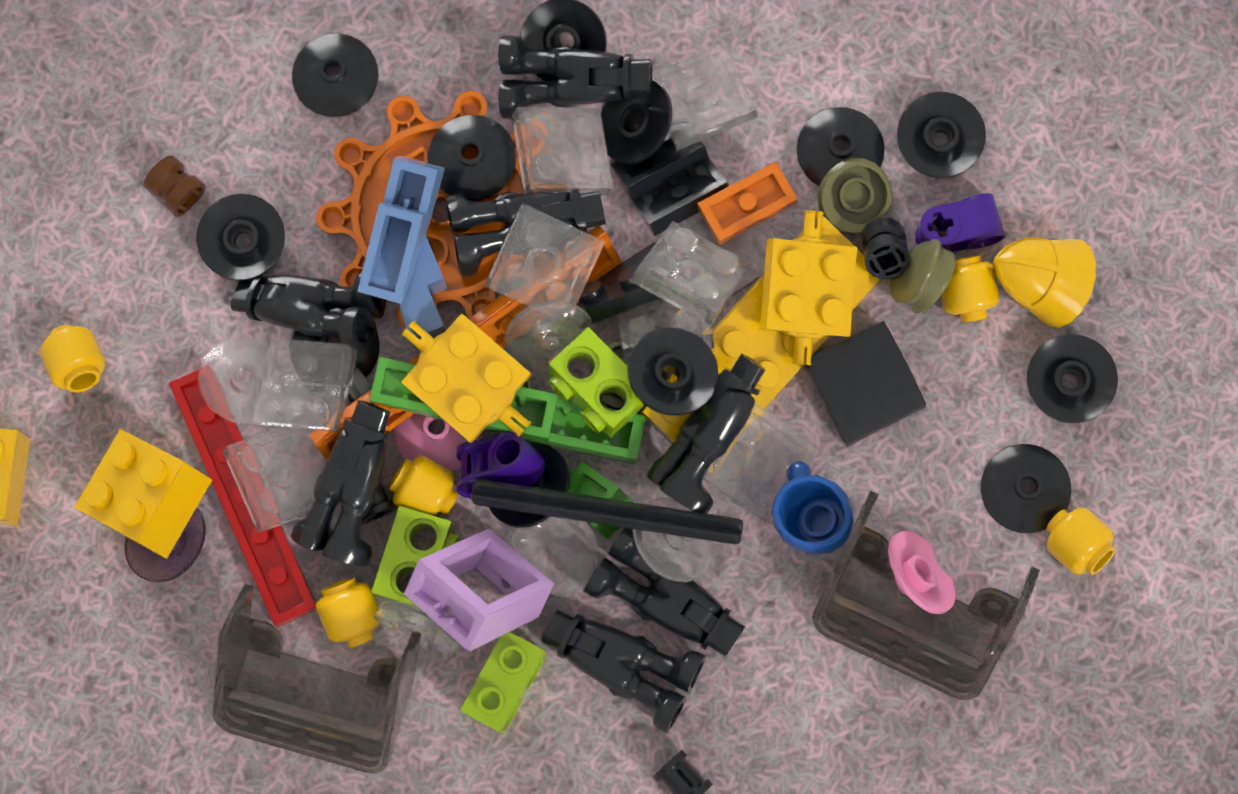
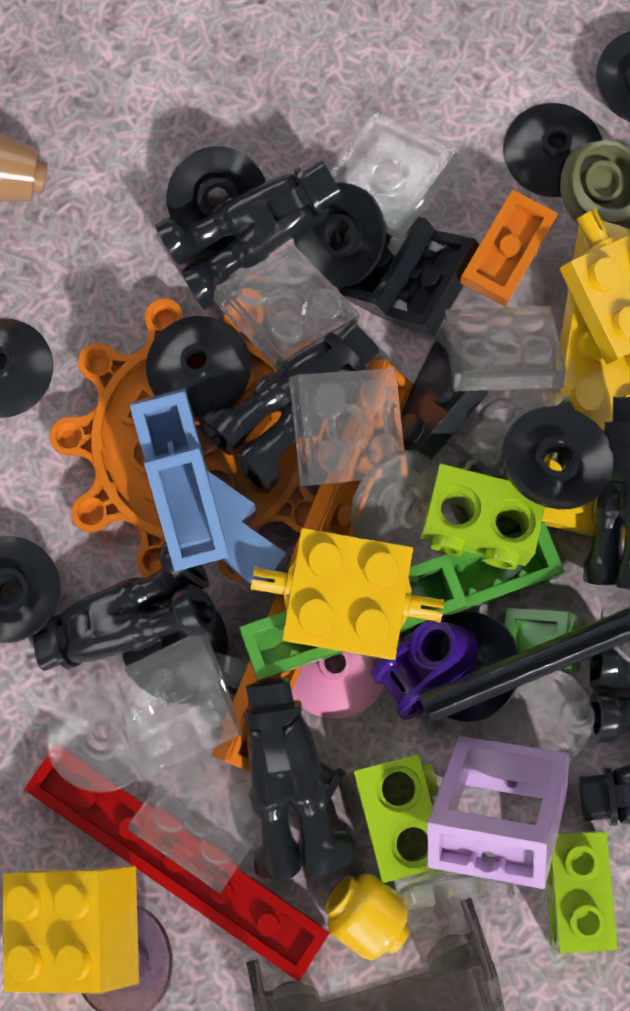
camera: 35 degrees left, 0 degrees up
yellow head [388,455,458,516] -> none

